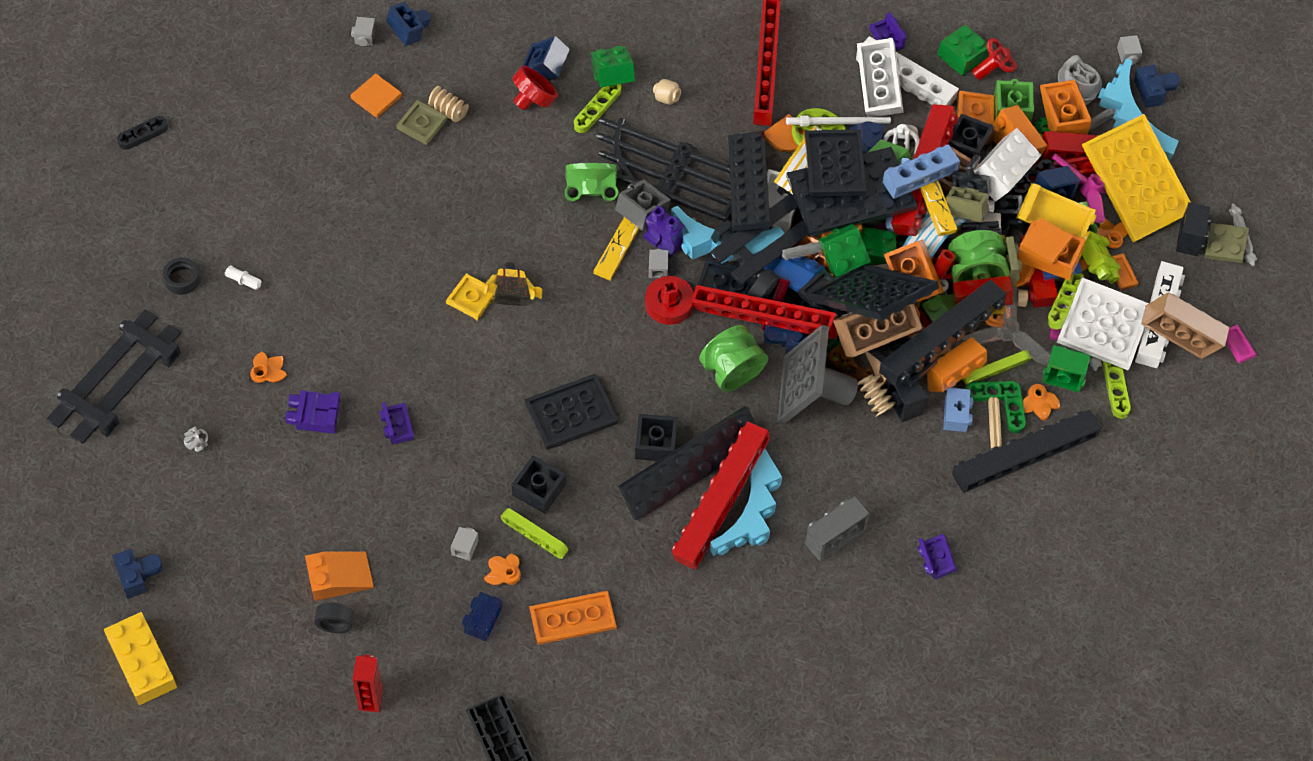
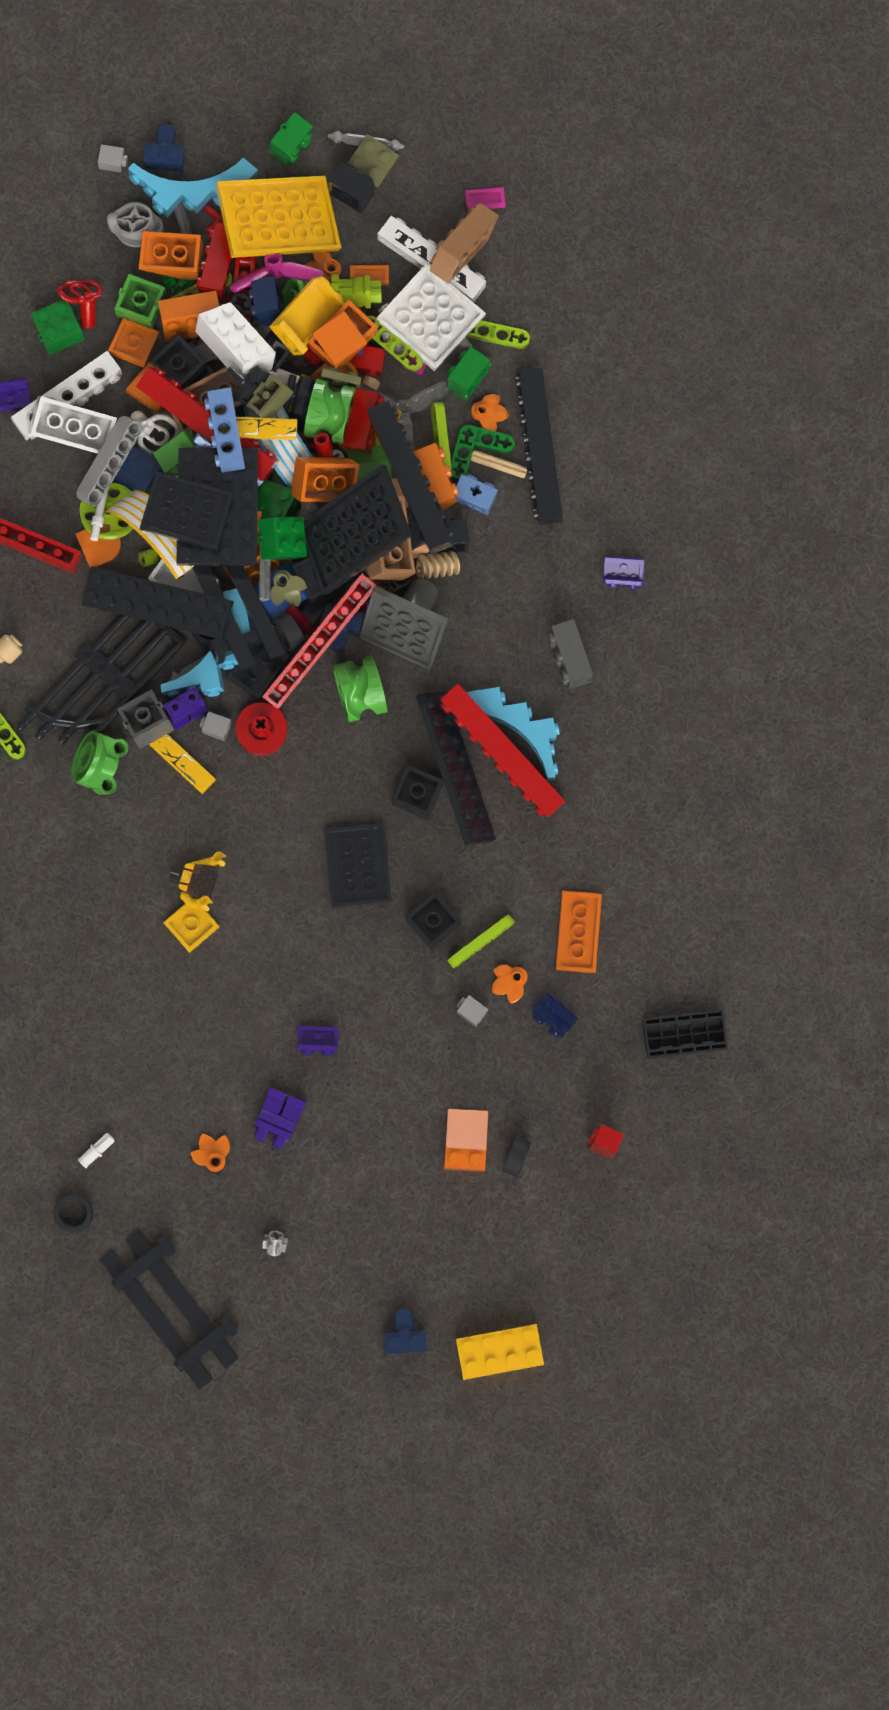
camera: 75 degrees left, 20 degrees up
none -> light grey beam [77,416,142,506]
none -> green brick [269,112,313,167]
none -> olive plate [270,570,307,607]

